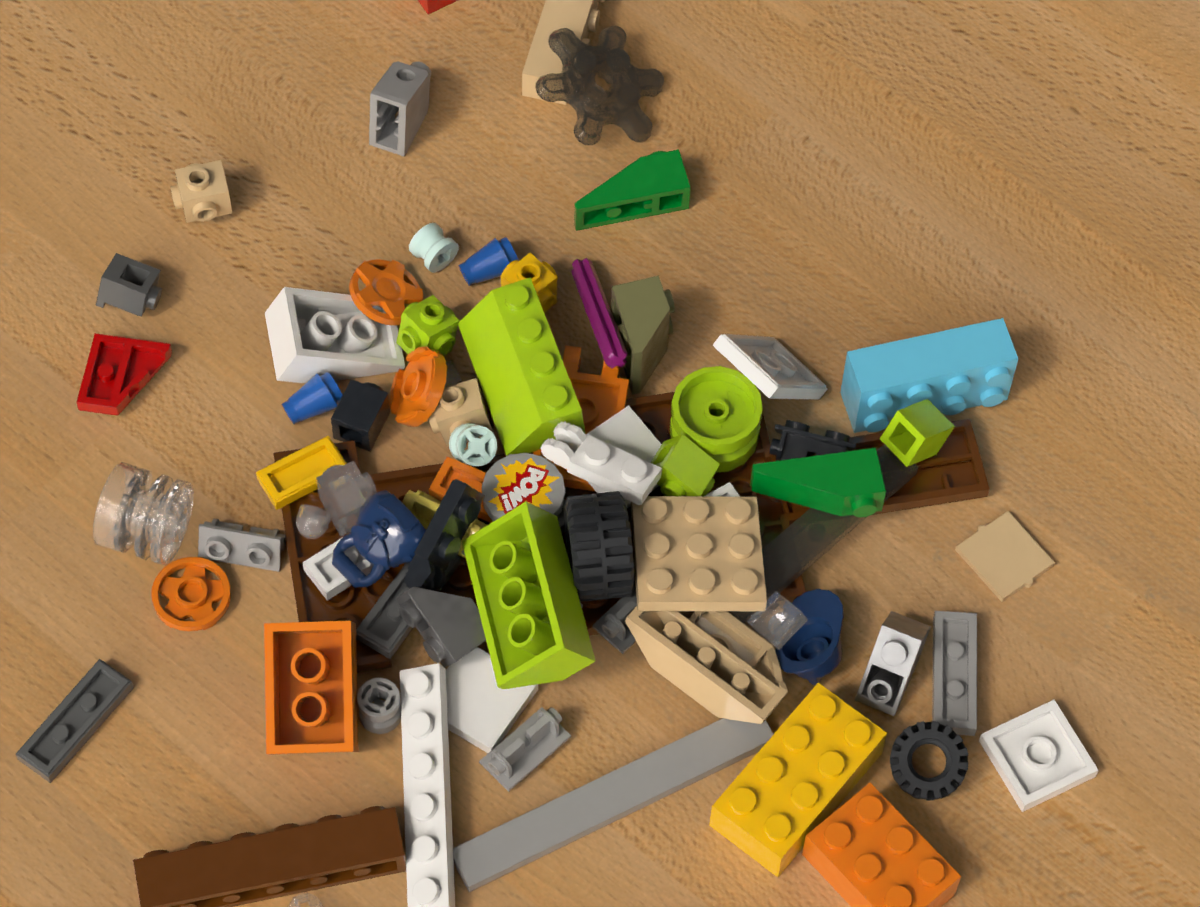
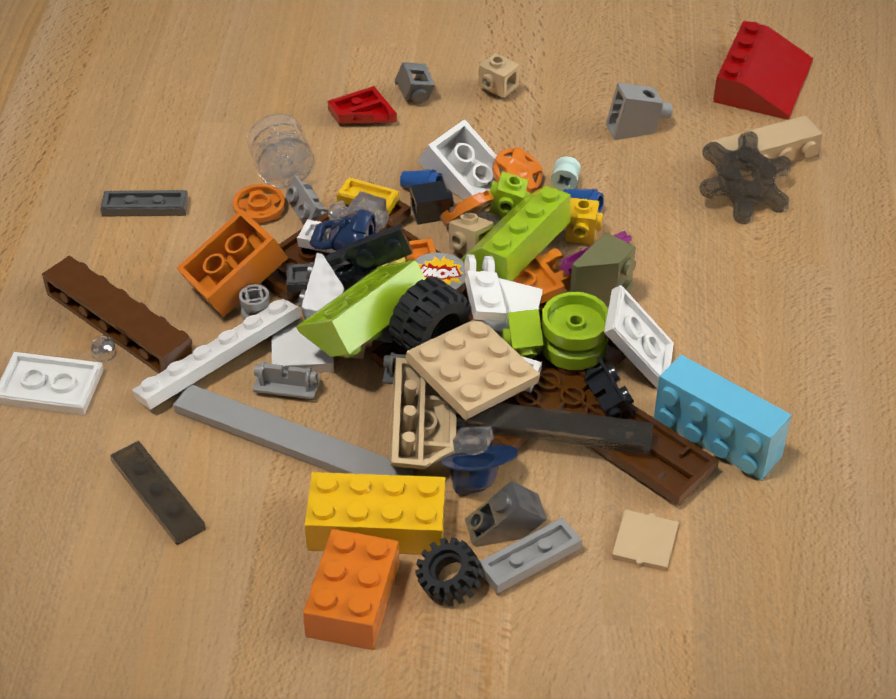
camera: 55 degrees right, 15 degrees down
light aqua wheel [449,423,497,467] -> none
green slope [574,149,691,231] -> none
green slope [750,448,886,517] -> none
lime brick [880,399,955,467] -> none
white tile [979,700,1098,812] -> none

